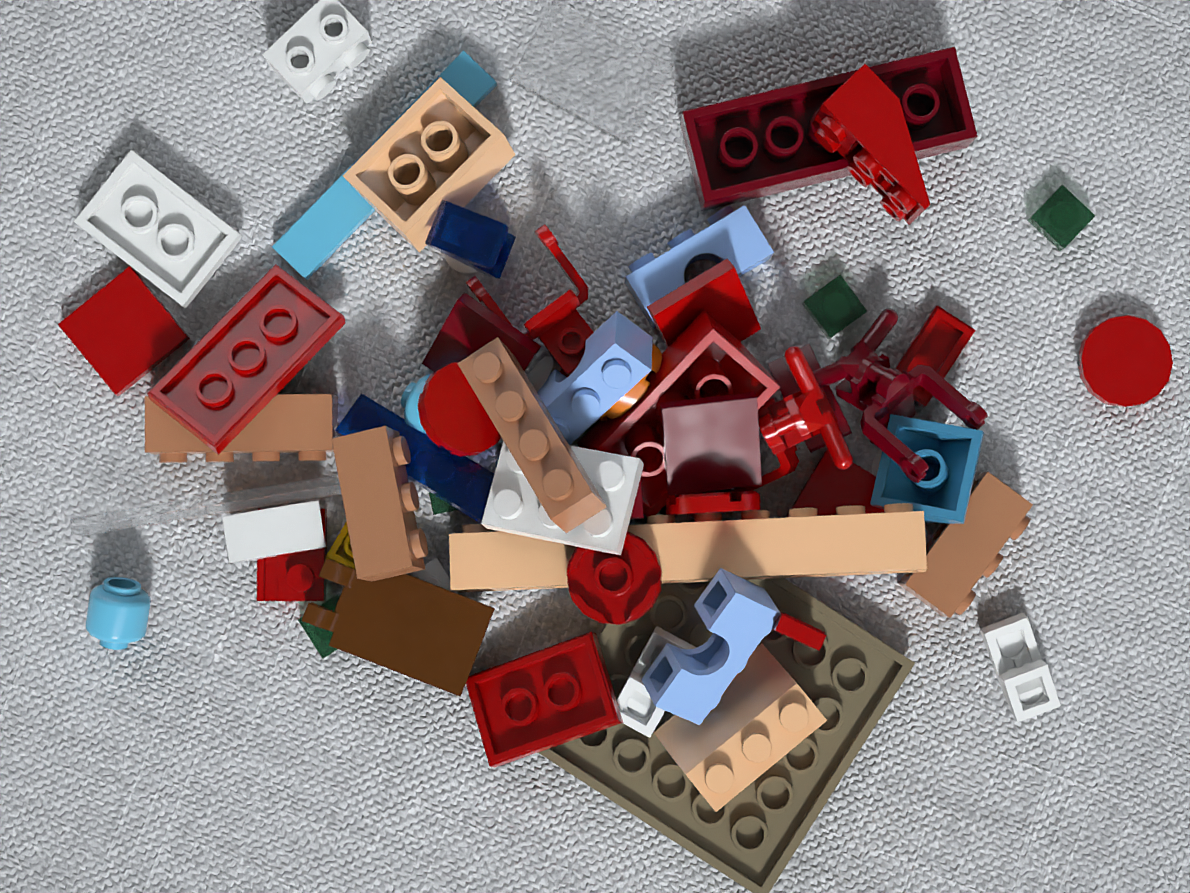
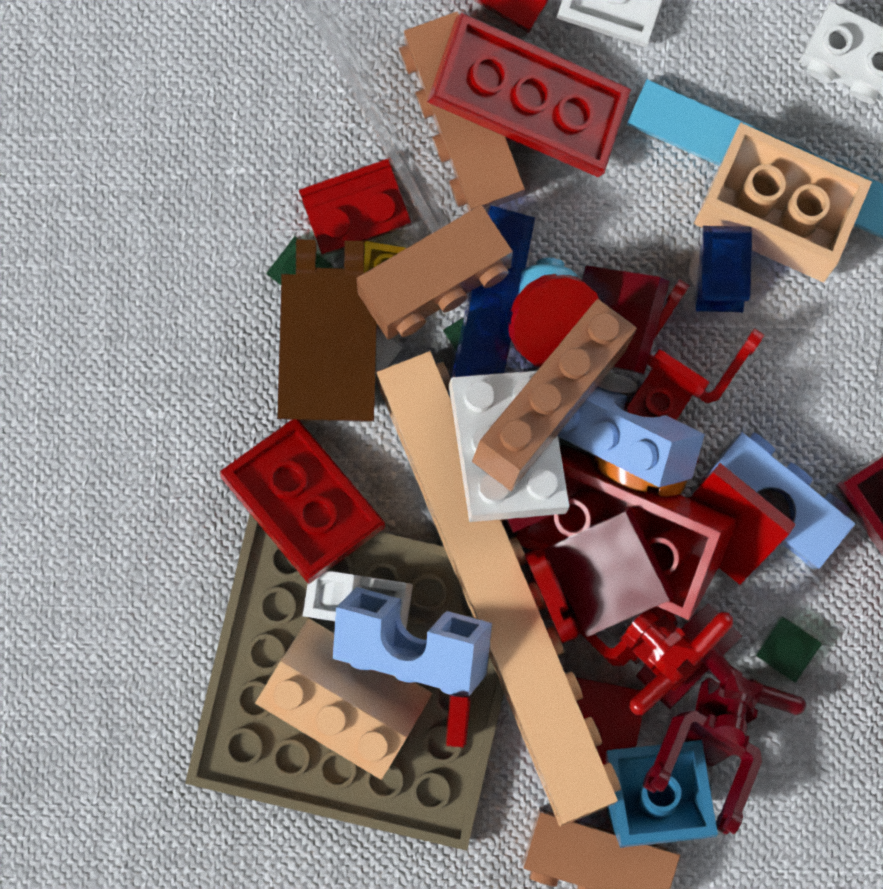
camera: 75 degrees right, 0 degrees up
medium azure head [85,577,151,650] -> none
white slope [221,501,326,564] -> none
red tile [567,531,662,625] -> none
red tile [895,305,975,408] -> none

